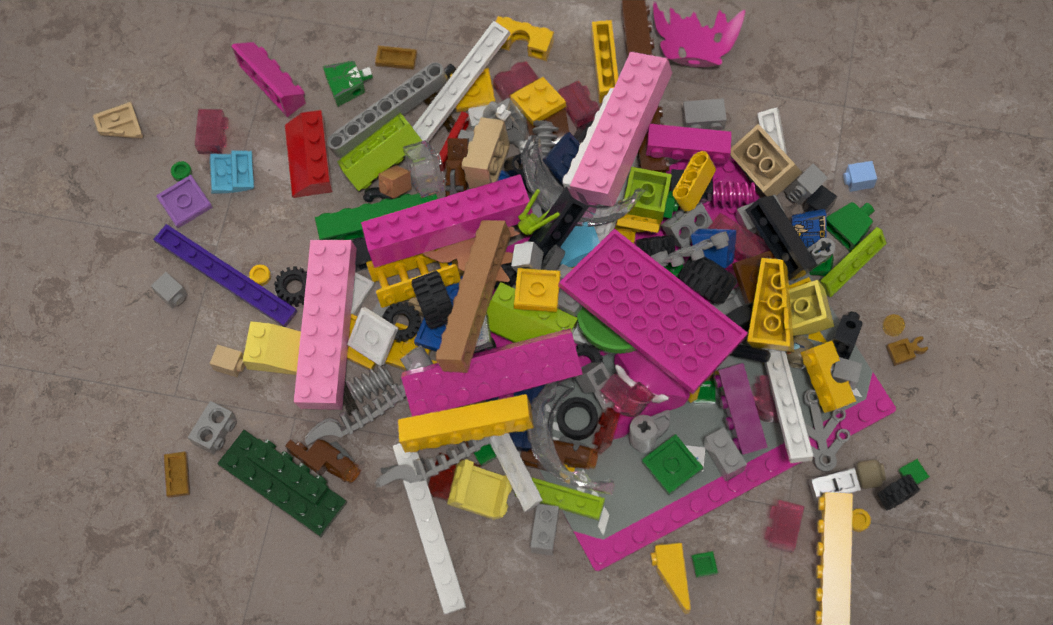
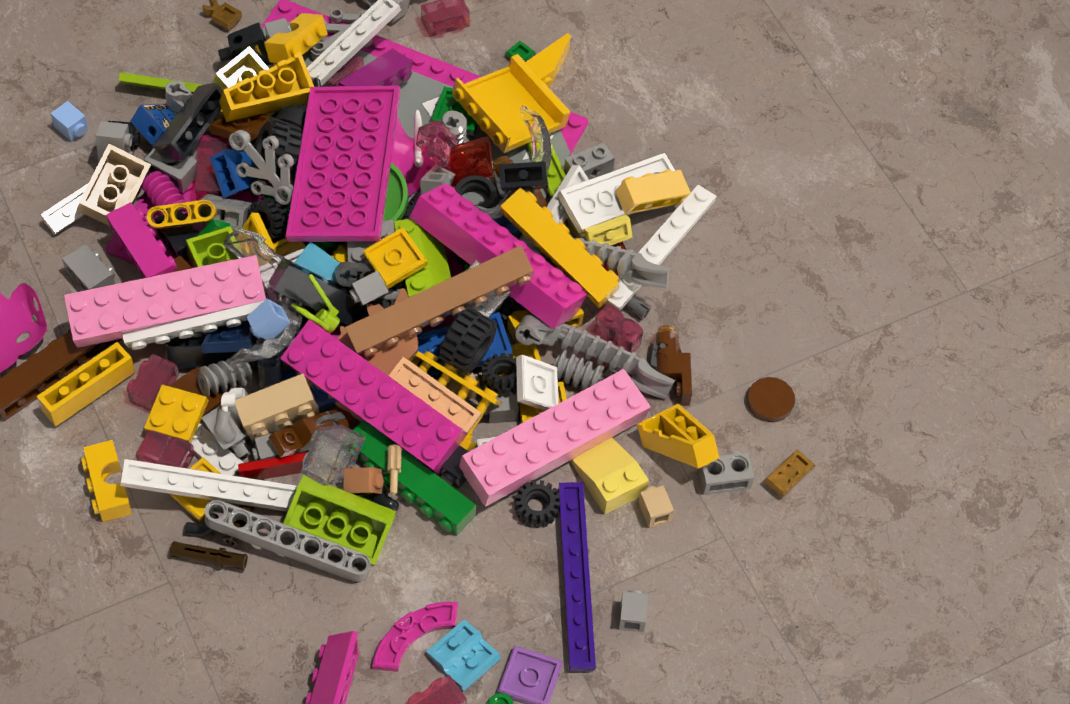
camera: 135 degrees left, 10 degrees down
dark green plate [217,430,347,538] -> none
yellow tile [249,264,271,286] -> none
red slope [285,110,333,198] -> none
green torso [323,61,373,107] -> none
pearl gold tile [375,46,417,70] -> none
light grey brick [703,427,747,482] -> none
green torso [826,202,875,252] -> none
clear yellow tile [883,314,905,337] -> none
none -> dark brown pin [170,541,248,570]
none -> light blue brick [247,299,291,342]
none -> dark pink tile [372,602,458,672]
none -> tan axle [387,445,402,495]
none -> light nougat plate [389,357,482,434]
none -> yellow panel [452,54,570,153]
none -> black brick [499,161,549,192]
none -> white plate [557,153,675,233]
none -> clear pink brick [594,305,643,353]
none -> yellow brick [615,169,691,214]
none -> yellow wedge [637,404,720,469]
none -> reddish brown tile [747,377,795,422]

